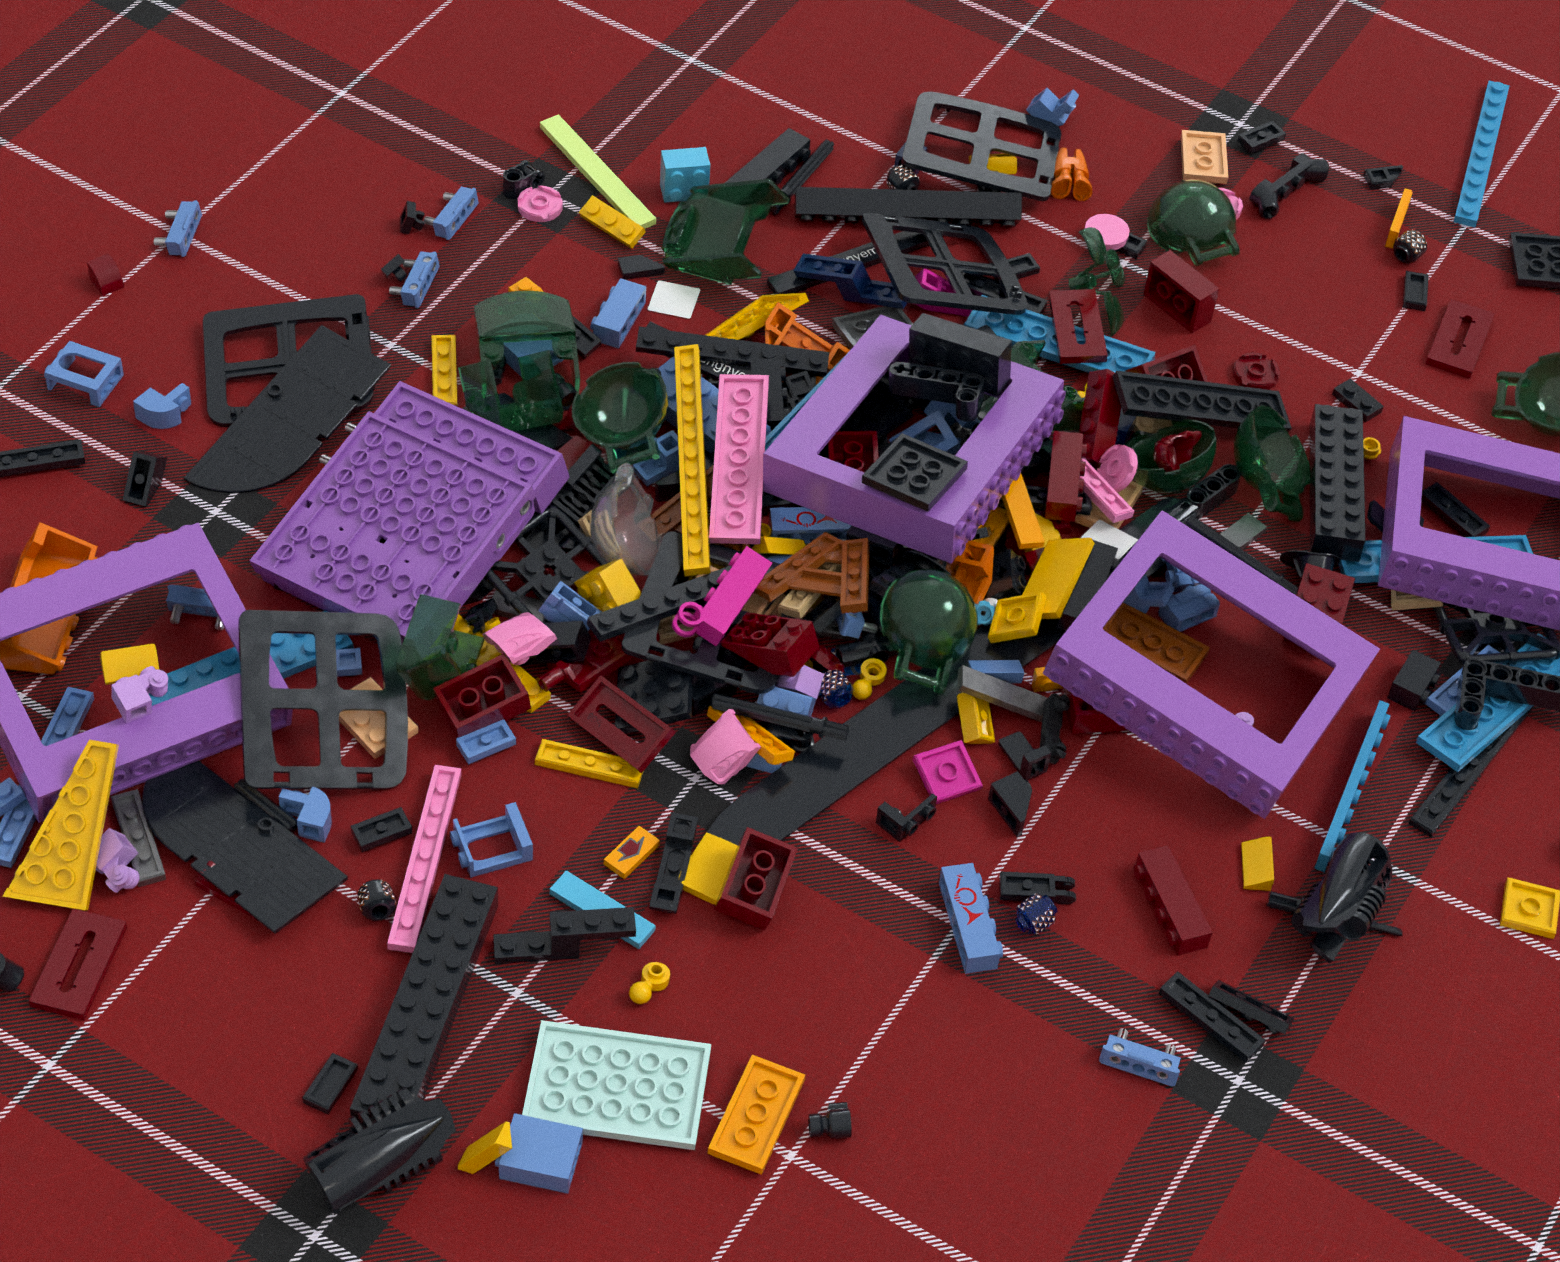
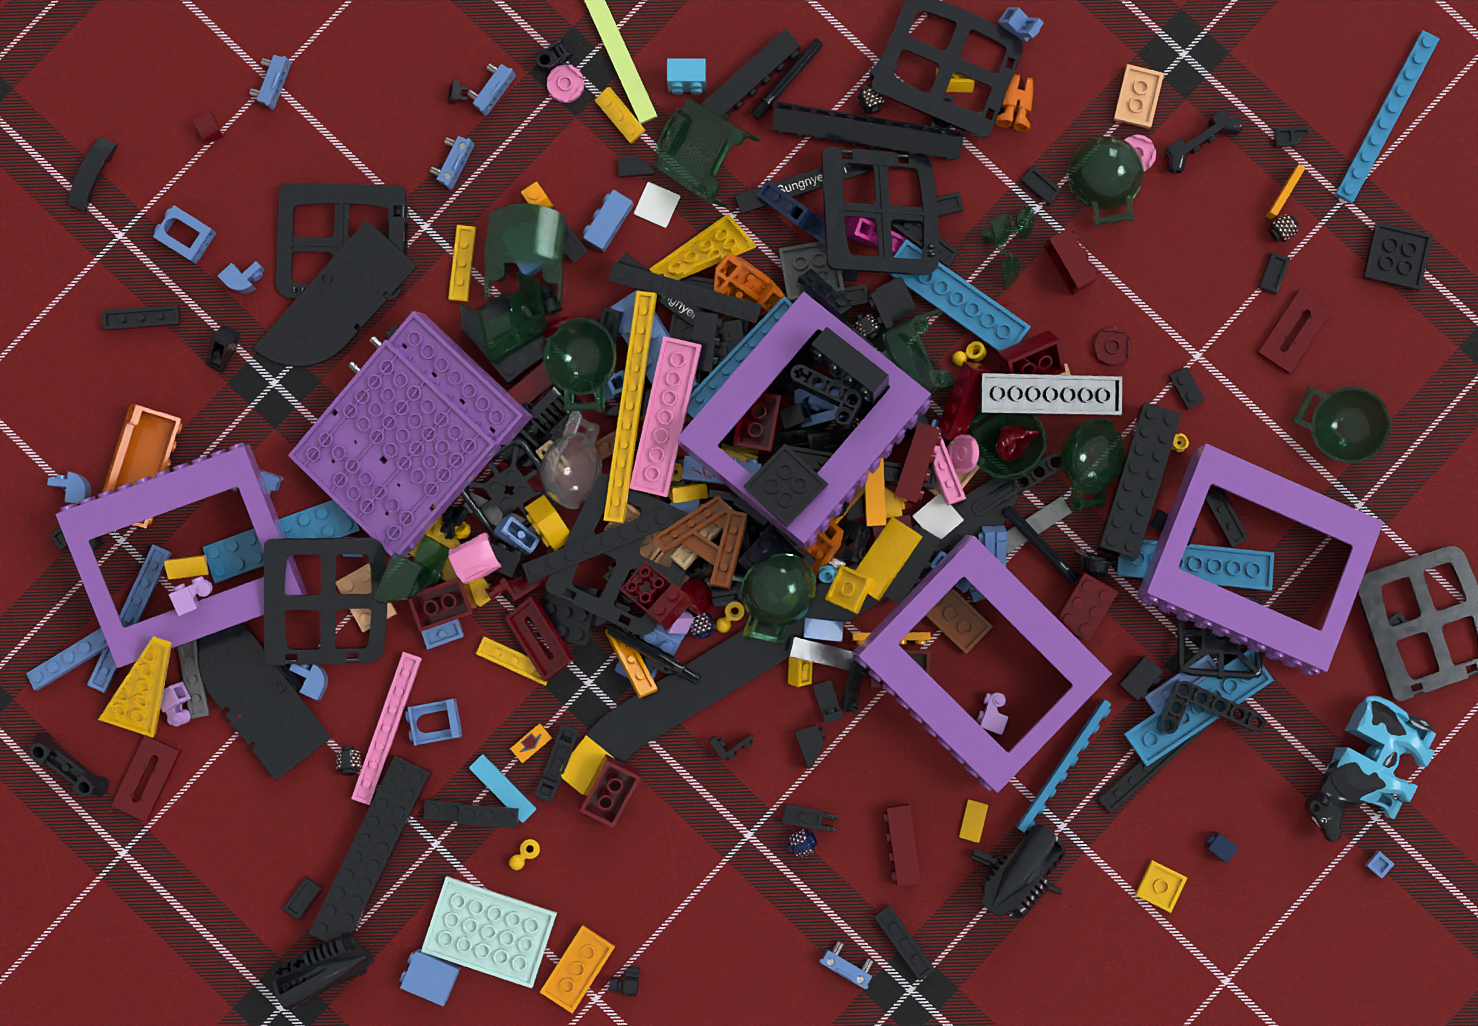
camera: 20 degrees right, 35 degrees up
black plate [351,807,412,852] -> none
black tile [381,254,407,282] -> none
yellow slope [458,1121,512,1174] -> none
dark pink hinge [672,546,772,646] -> none
bright pink slope [690,709,761,784] -> none
dark pink tile [913,740,983,804] -> none
medium blue brick [938,863,1003,974] -> none
dark red piece [1048,289,1108,364] -> none
bright pink tile [1084,214,1130,251] -> none
black plate [1208,980,1294,1034] -> none
black plate [1237,121,1286,154] -> none

